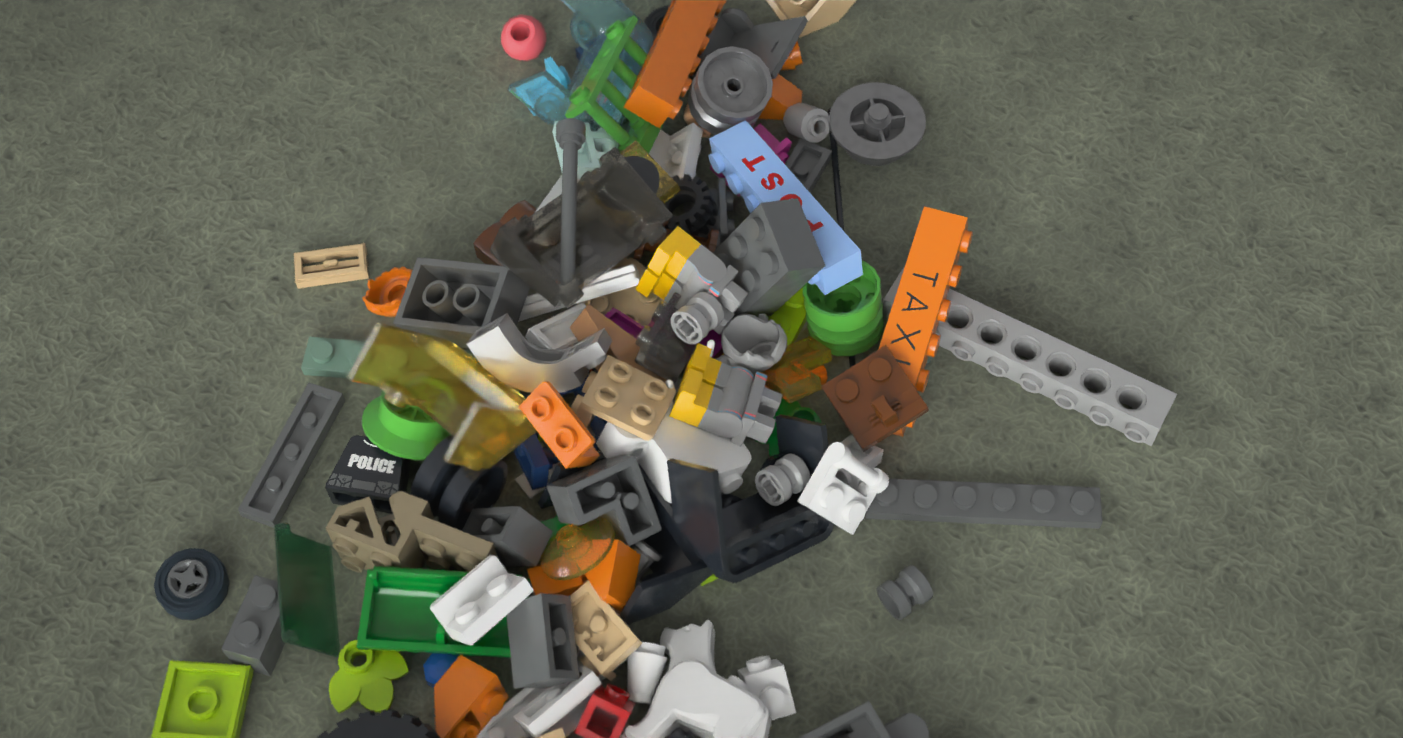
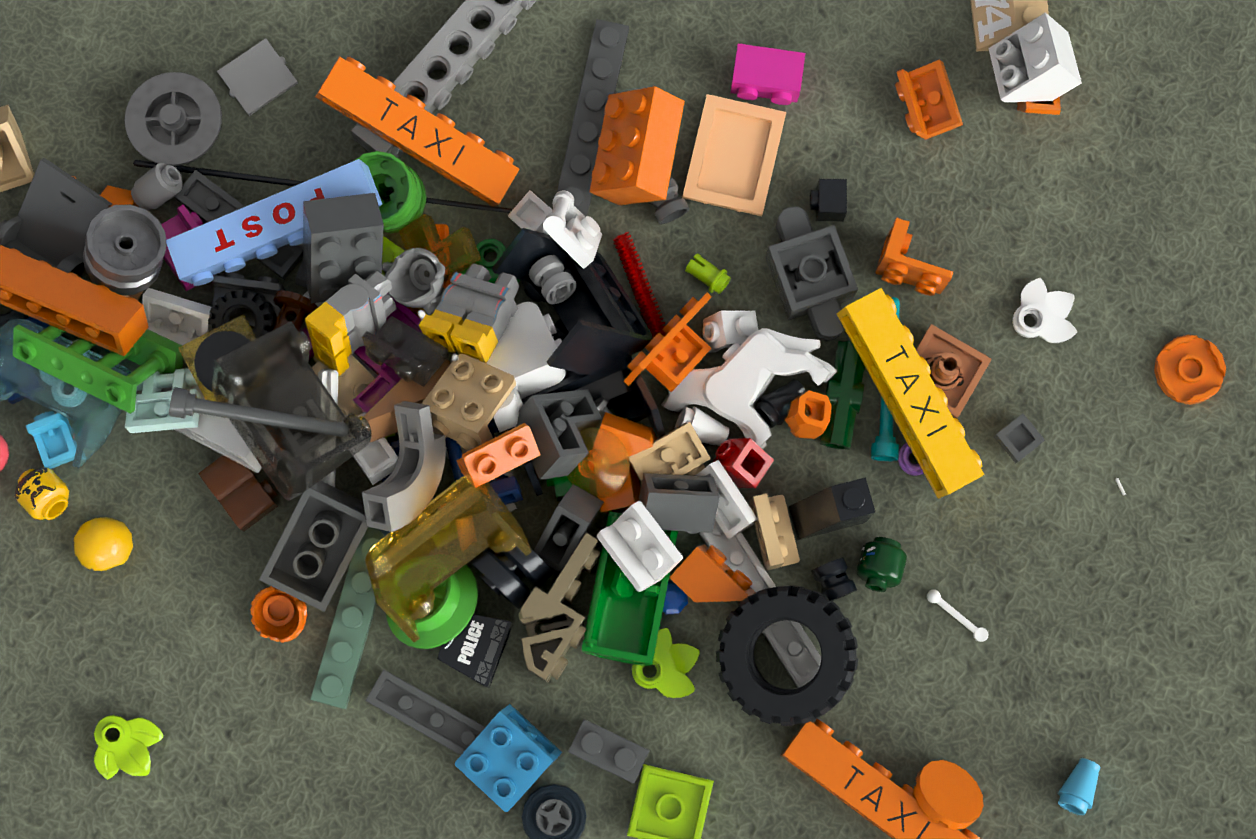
camera: 85 degrees left, 20 degrees up
clear green piece [274,523,340,657] -> none
tan tile [294,243,369,289] -> none
light grey wheel [671,292,724,344] -> none
reddish brown hinge [821,345,929,452] -> none
none -> yellow head [15,467,69,520]
none -> yellow hair [74,517,133,571]
none -> lime plate [94,715,164,780]
none -> light grey piece [217,38,298,116]
none -> dark azure bracket [455,704,562,812]
none -> orange brick [589,86,685,205]
none -> red axle [613,232,667,339]
none -> orange bracket [623,292,712,392]
none -> light nougat piece [682,94,786,217]
none -> lime pin [685,253,731,294]
none -> dark pink brick [730,43,806,105]

